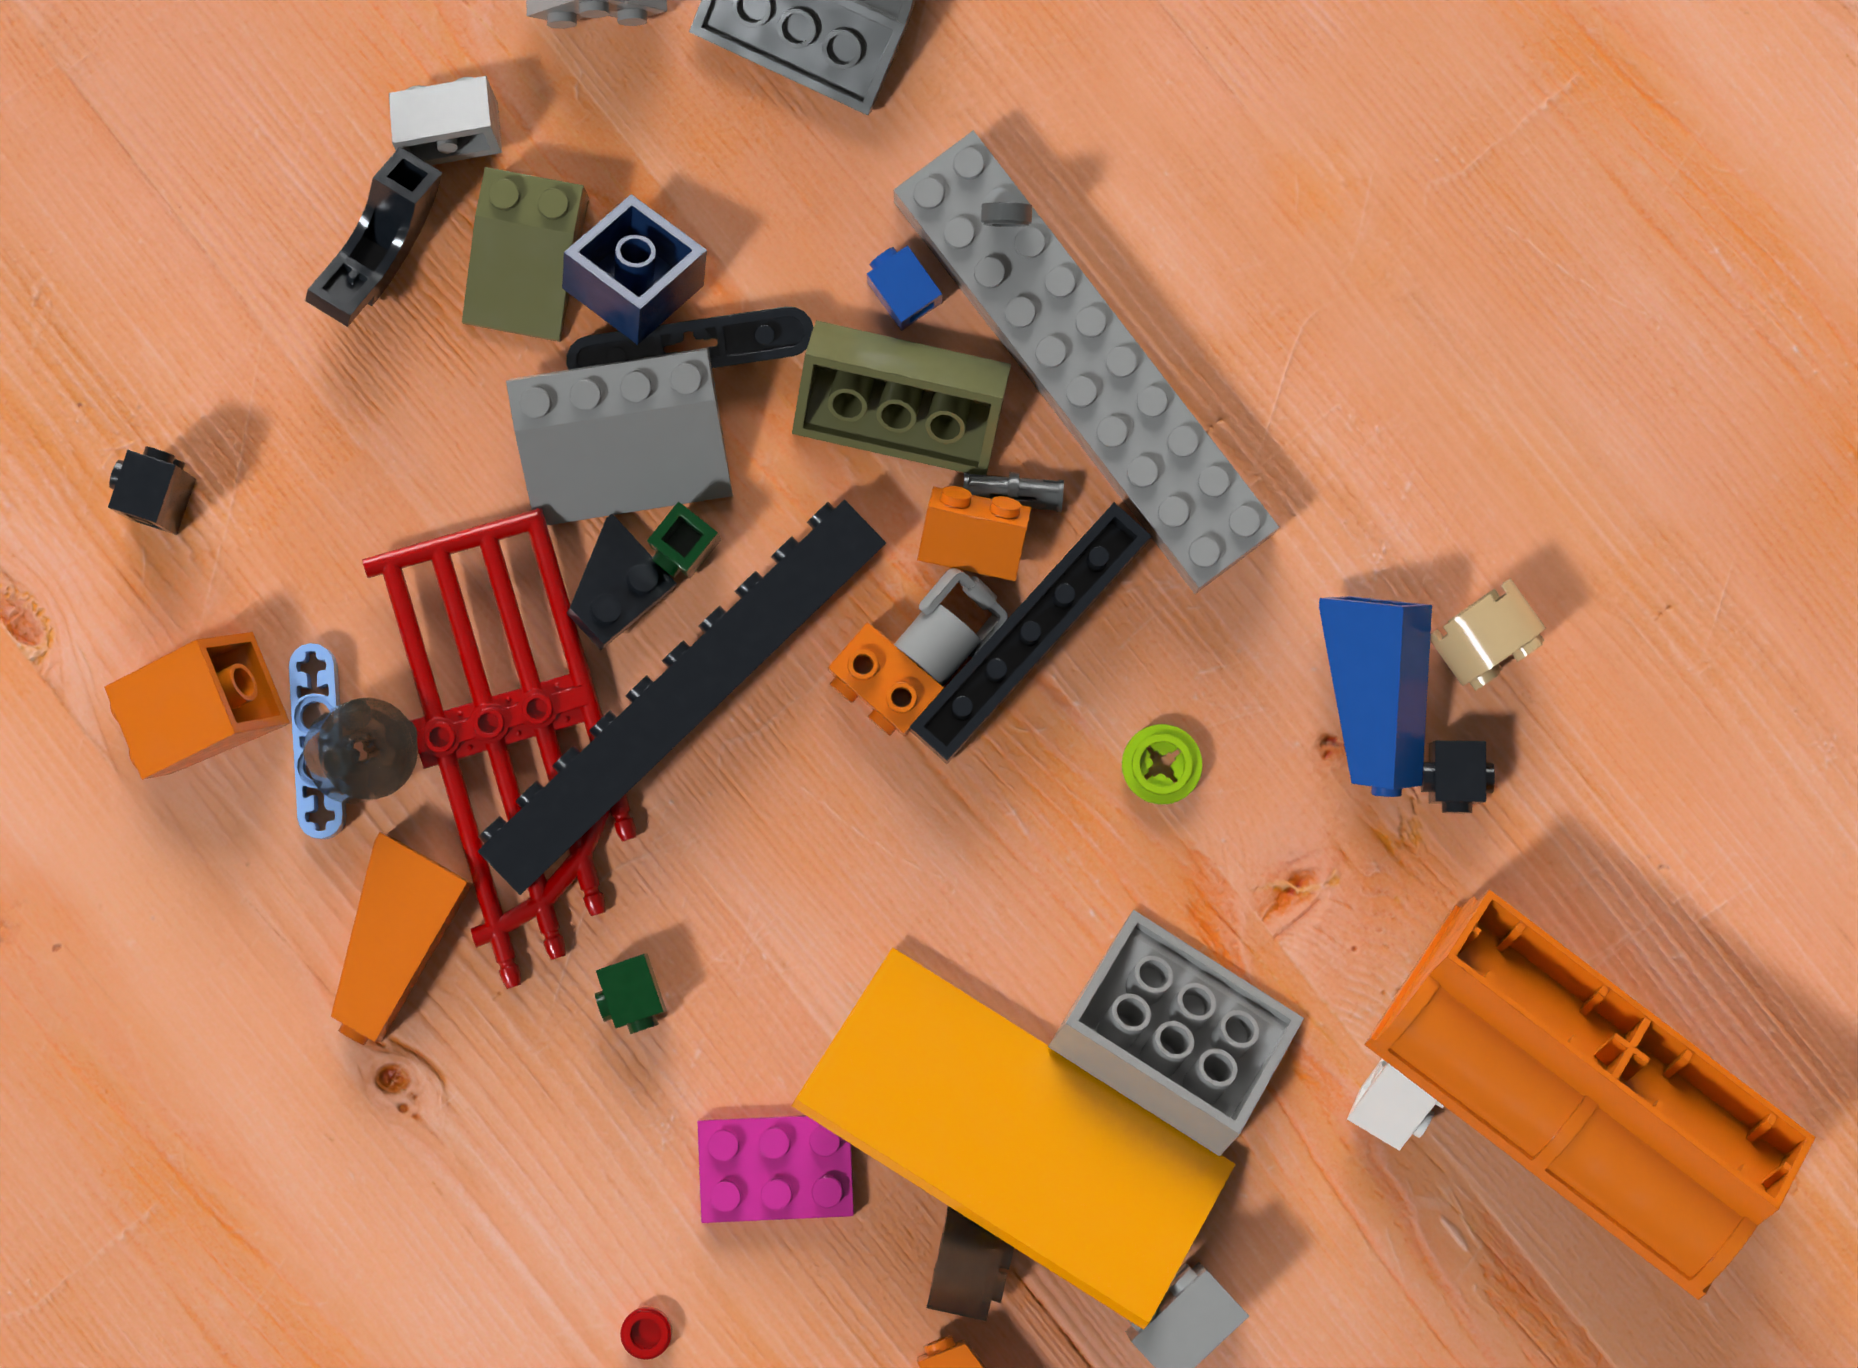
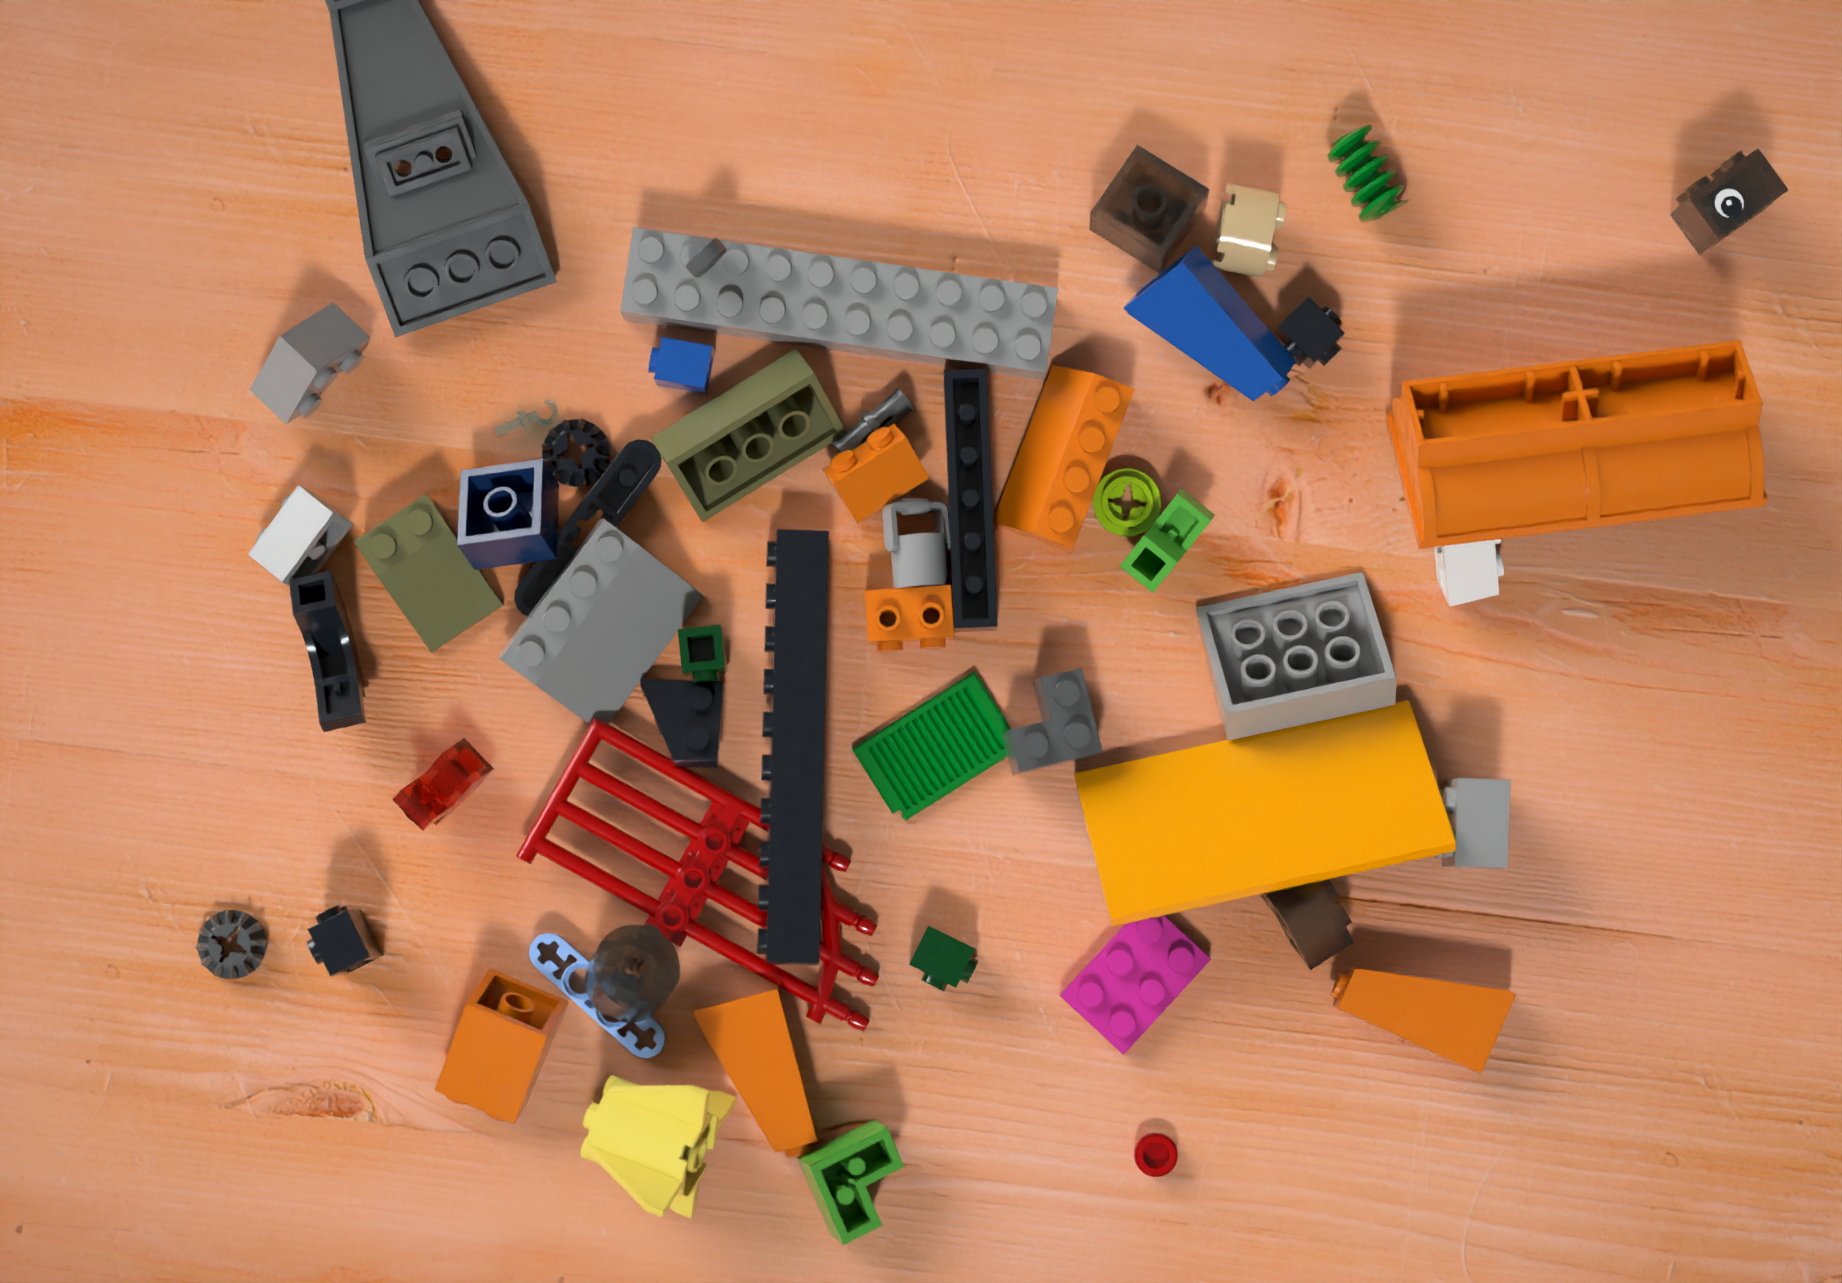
camera: 45 degrees left, 0 degrees up
none -> dark grey gear [196,910,267,979]
none -> clear red brick [393,738,494,831]
none -> clear light blue hand [494,400,558,437]
none -> black gear [542,418,610,487]
none -> light yellow brick [580,1075,737,1219]
none -> bright green brick [797,1119,904,1245]
none -> green window [852,671,1011,821]
none -> orange slope [993,365,1135,554]
none -> dark grey brick [1002,668,1103,776]
none -> clear smoke brick [1089,145,1209,273]
none -> bright green brick [1120,489,1215,593]
none -> green piece [1327,124,1409,222]

